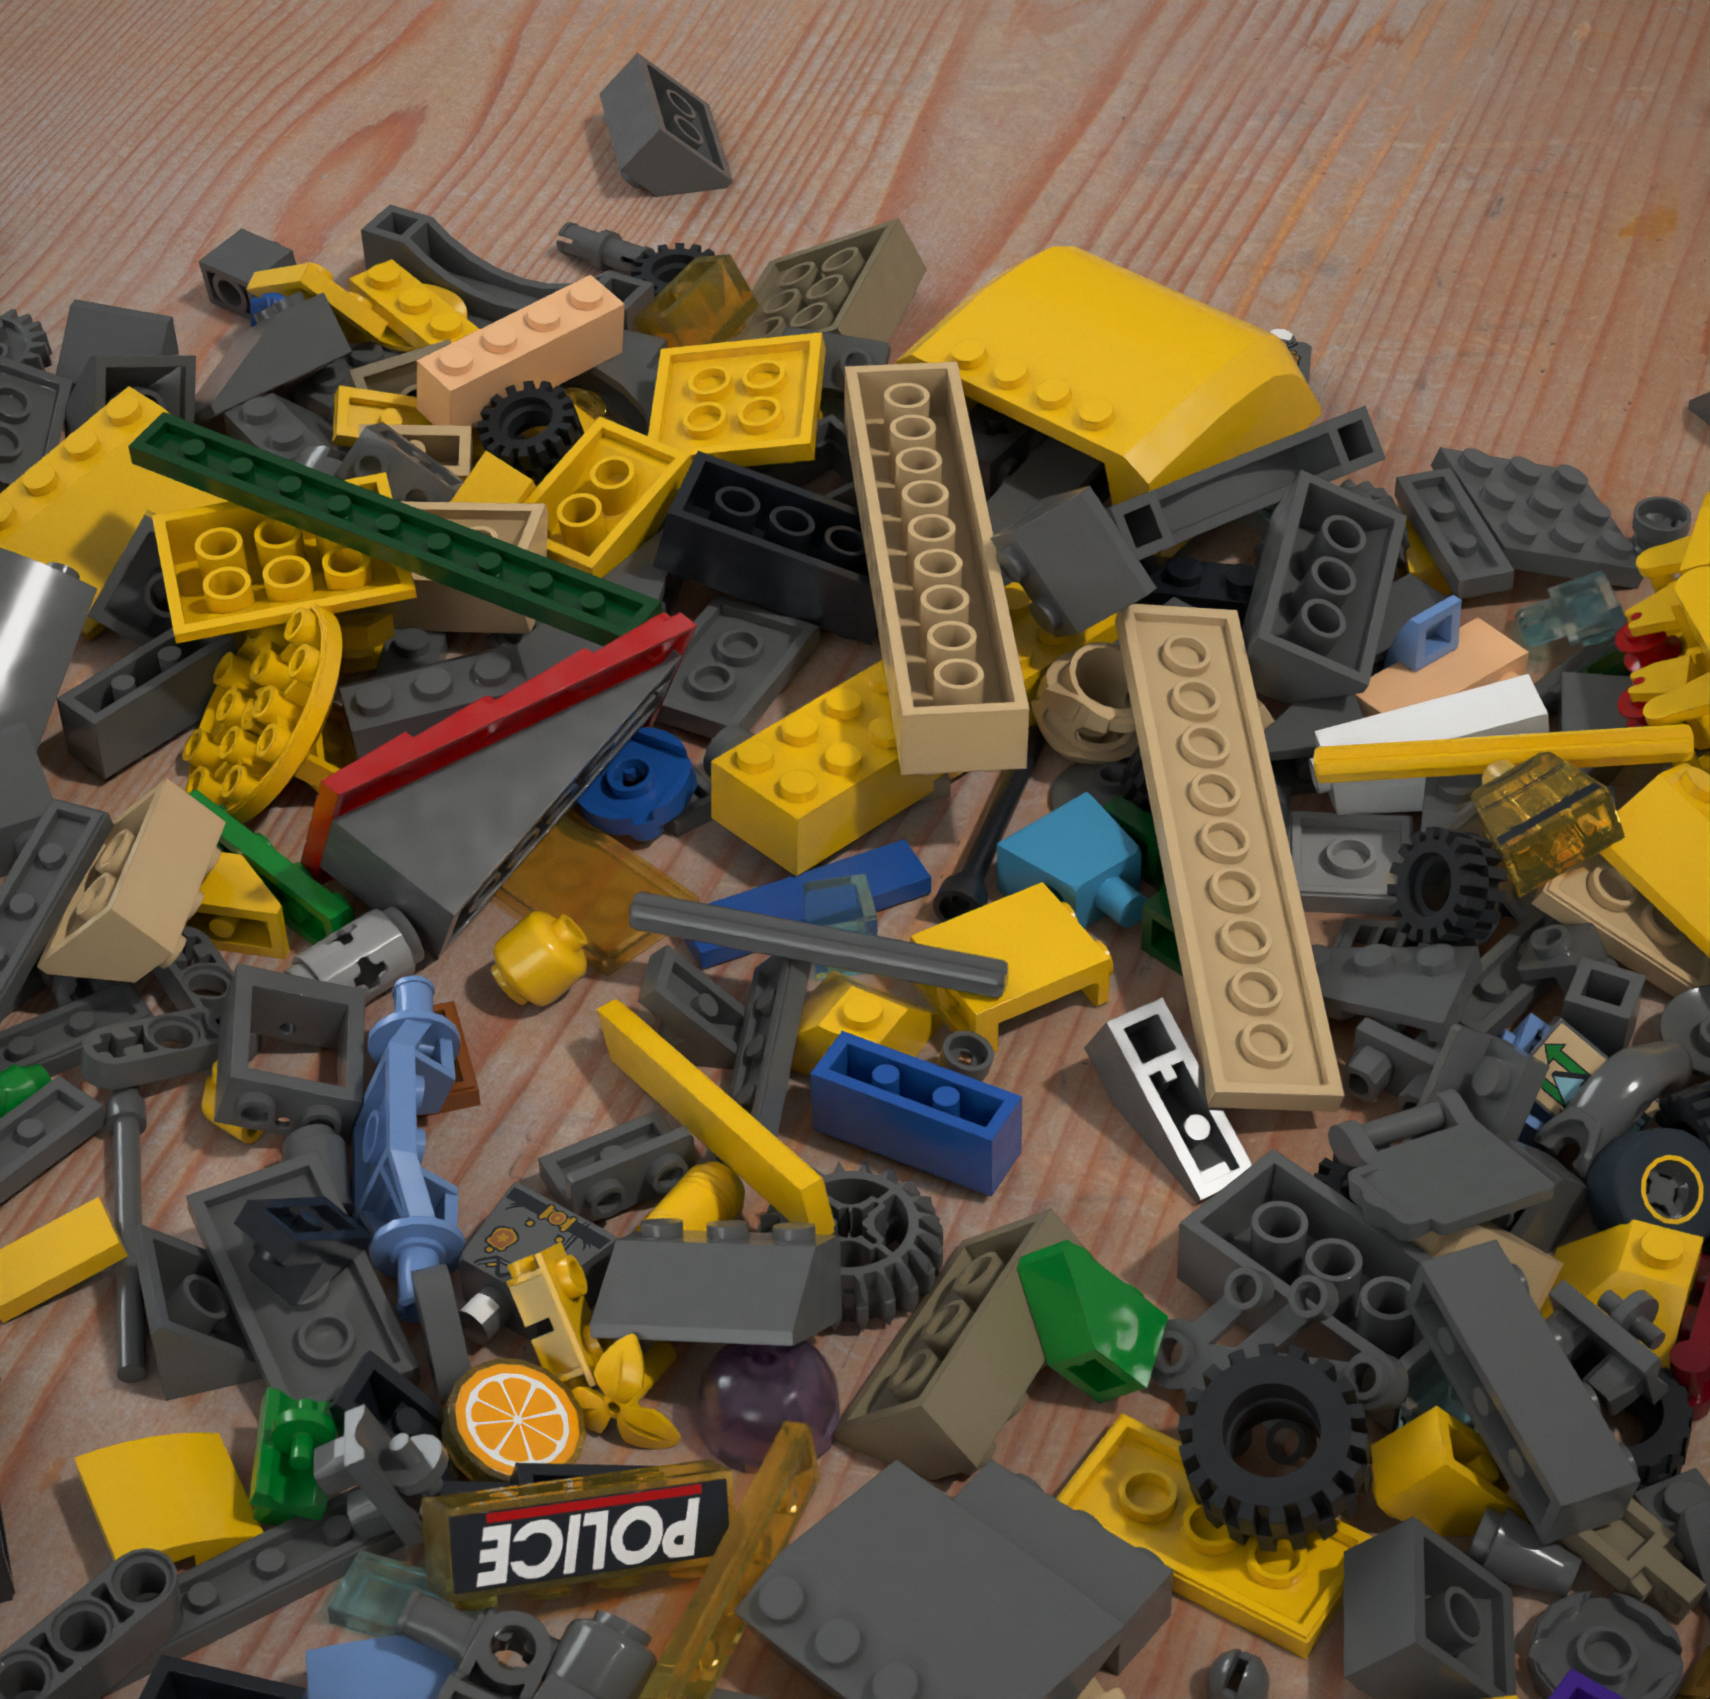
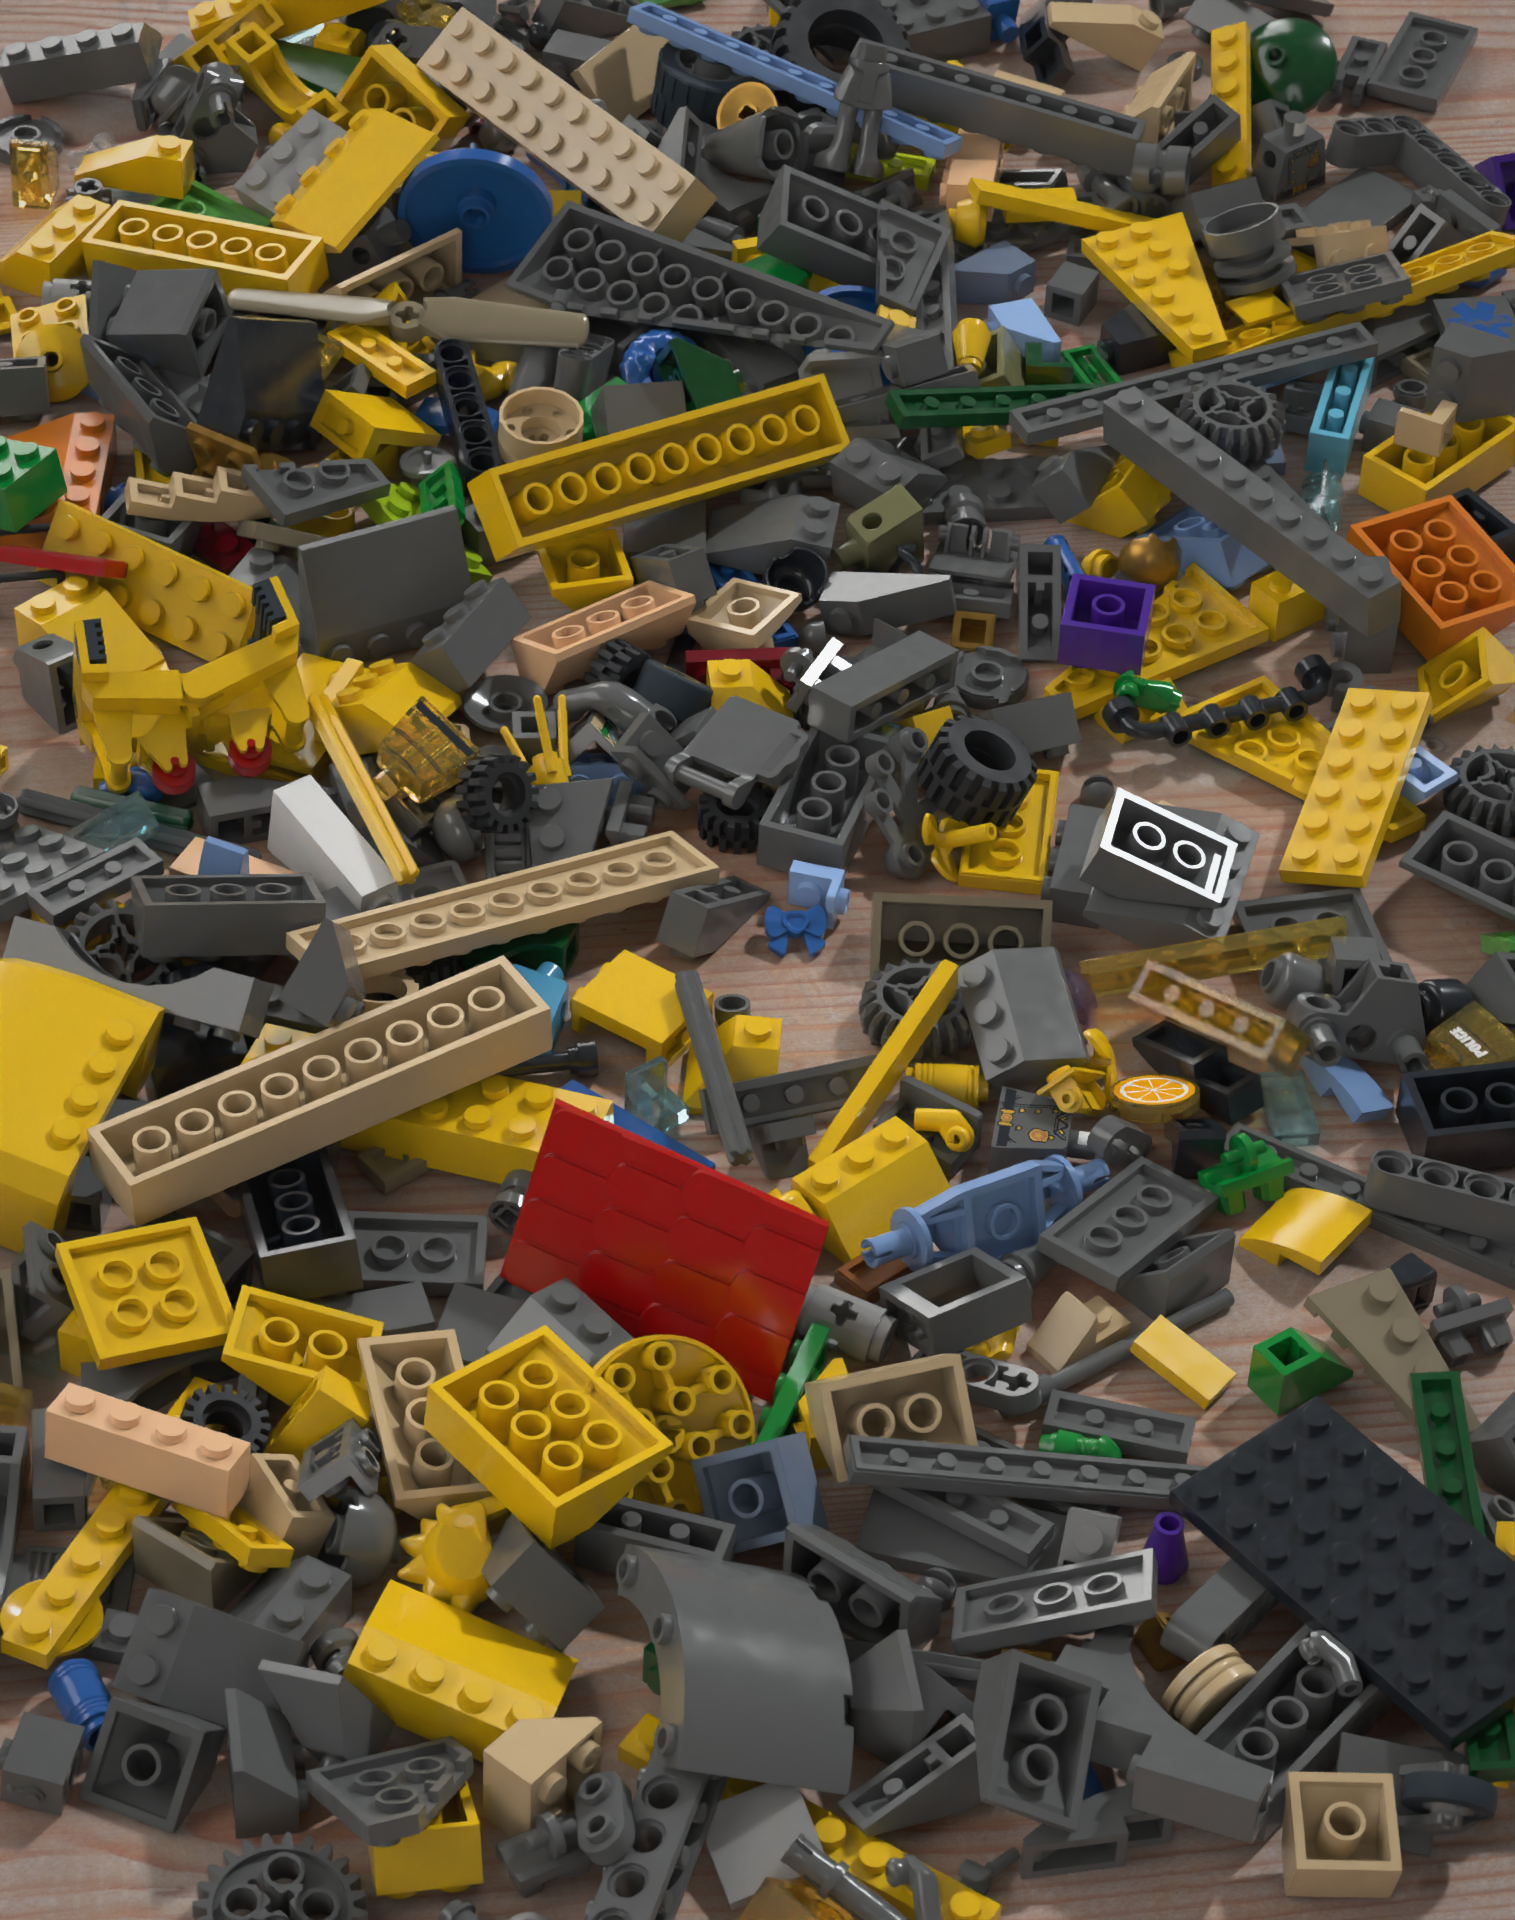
camera: 120 degrees left, 0 degrees up
dark green plate [128,412,662,647] -> none
black slope [234,1196,374,1306] -> none
yellow wing [246,262,388,344] -> none
dark grey hips [314,1404,449,1548] -> none
blue brick [810,1031,1022,1197] -> none
green slope [1017,1239,1169,1403] -> none
none -> dark grey slope [78,1697,227,1833]
none -> yellow plant [500,694,572,786]
none -> sand blue slope [691,1431,829,1554]
none -> blue piece [764,905,827,958]
none -> light blue bracket [787,860,851,929]
none -> yellow slope [791,1115,951,1264]
none -> yellow arm [914,1108,975,1152]
none -> yellow plant [922,813,997,883]
none -> tan slope [1026,1291,1131,1373]
none -> dark grey slope [1079,788,1238,909]

